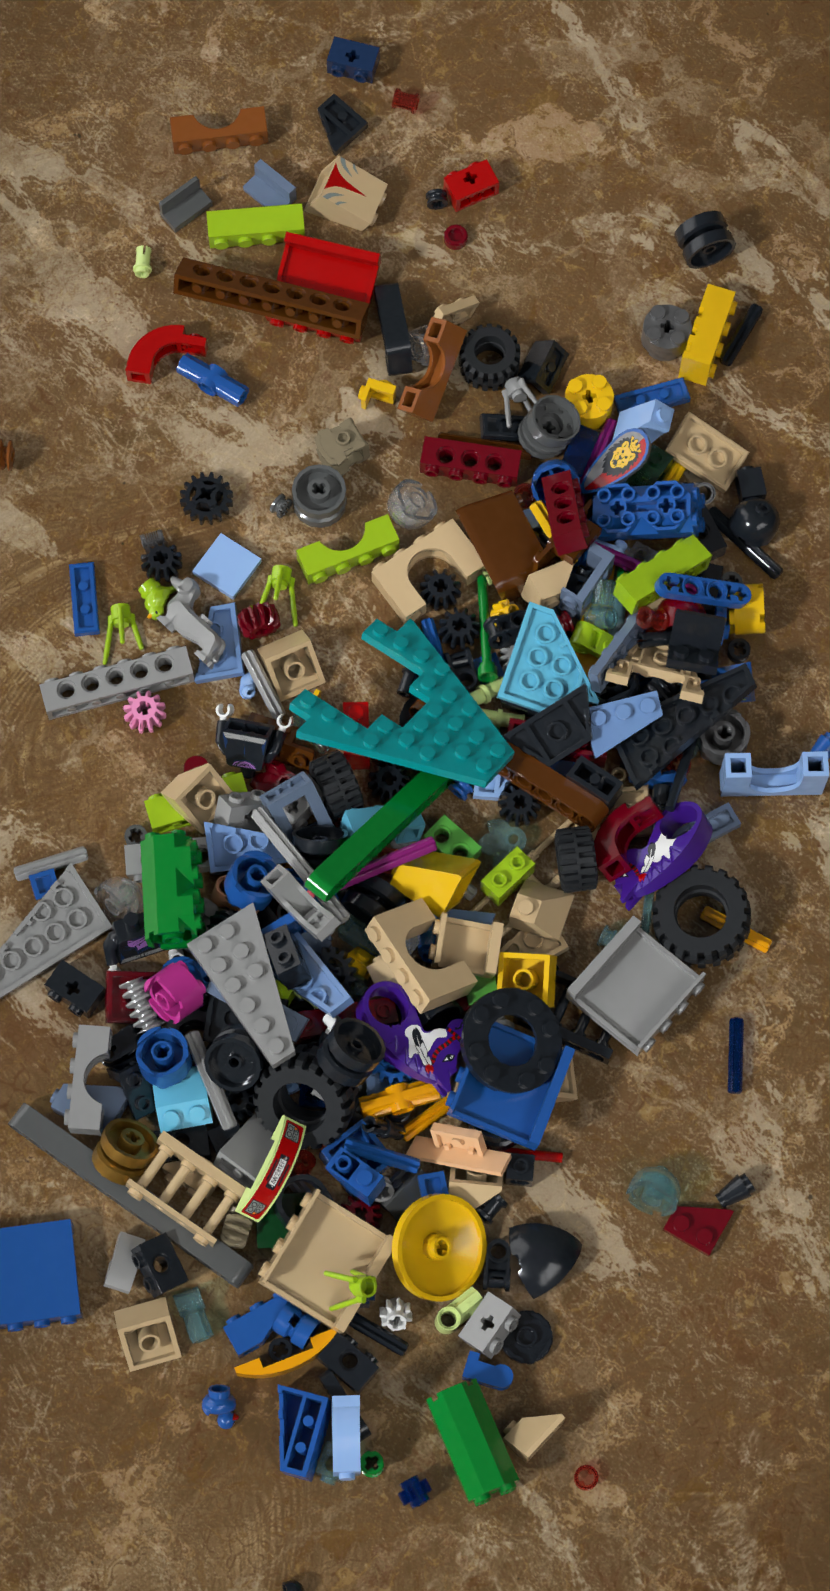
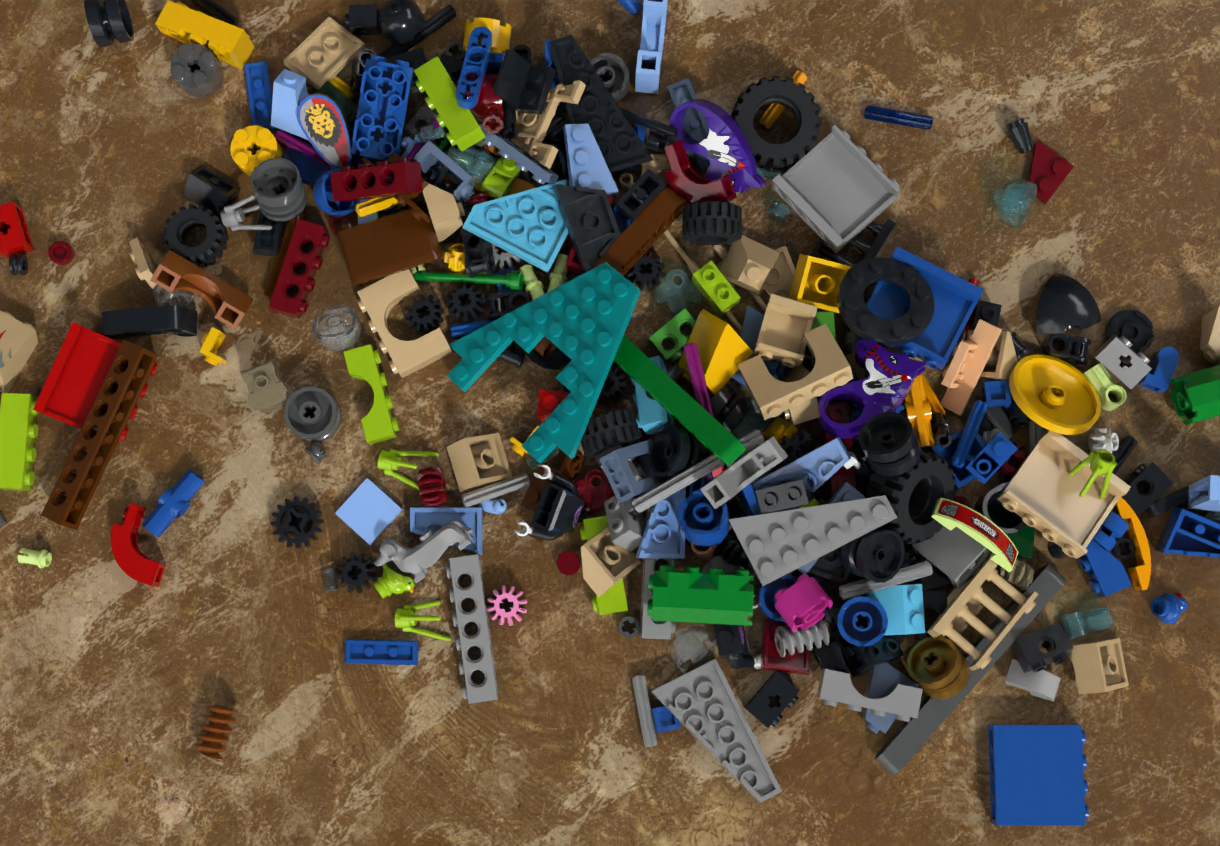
camera: 80 degrees left, 10 degrees up
none -> clear light blue plate [414,125,445,144]

